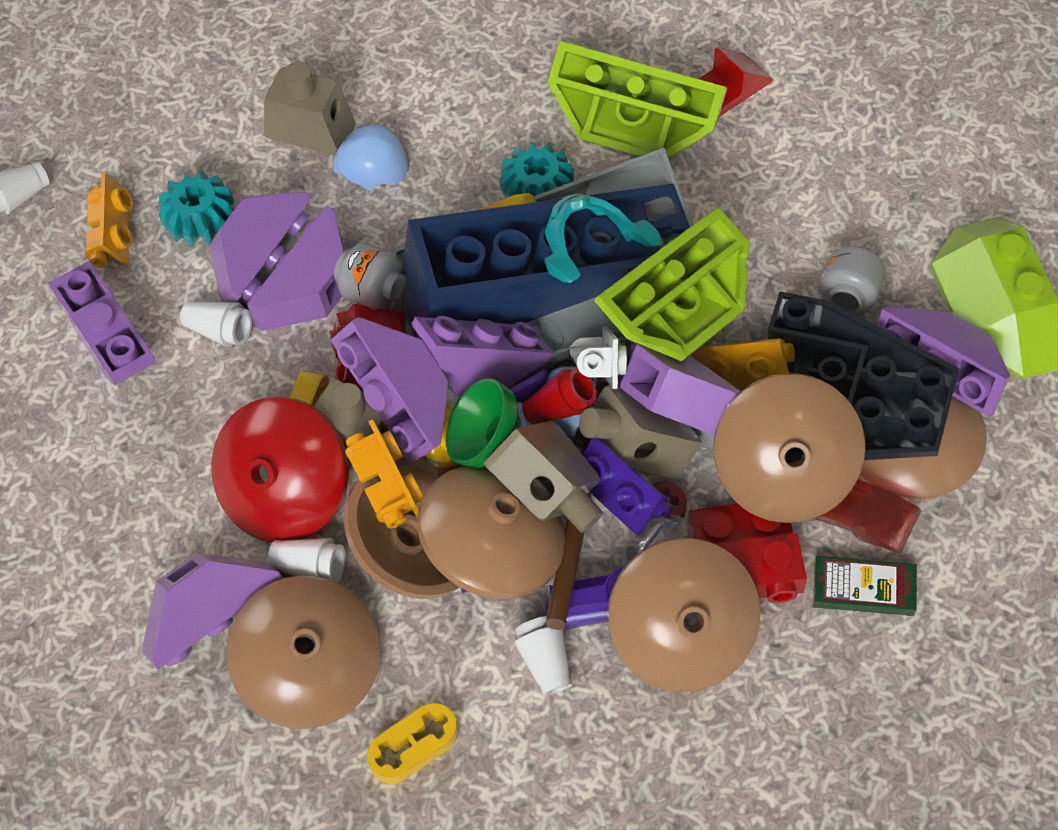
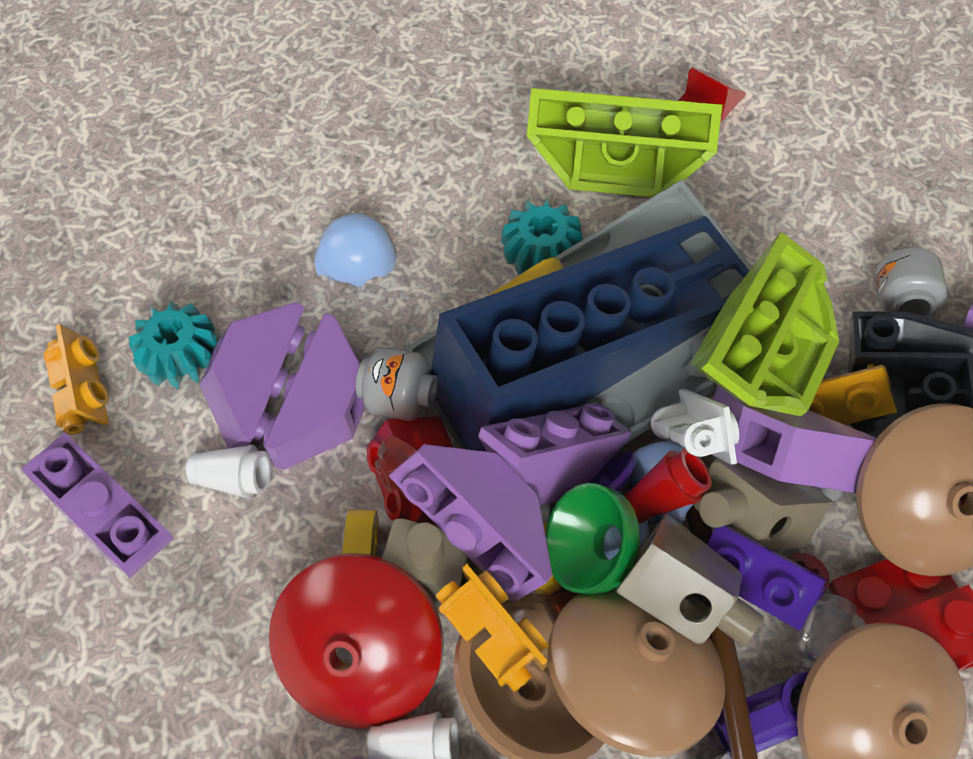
camera: 15 degrees left, 0 degrees up
dark tan torso [264,62,356,156] -> none
teal helmet [544,194,664,283] -> none

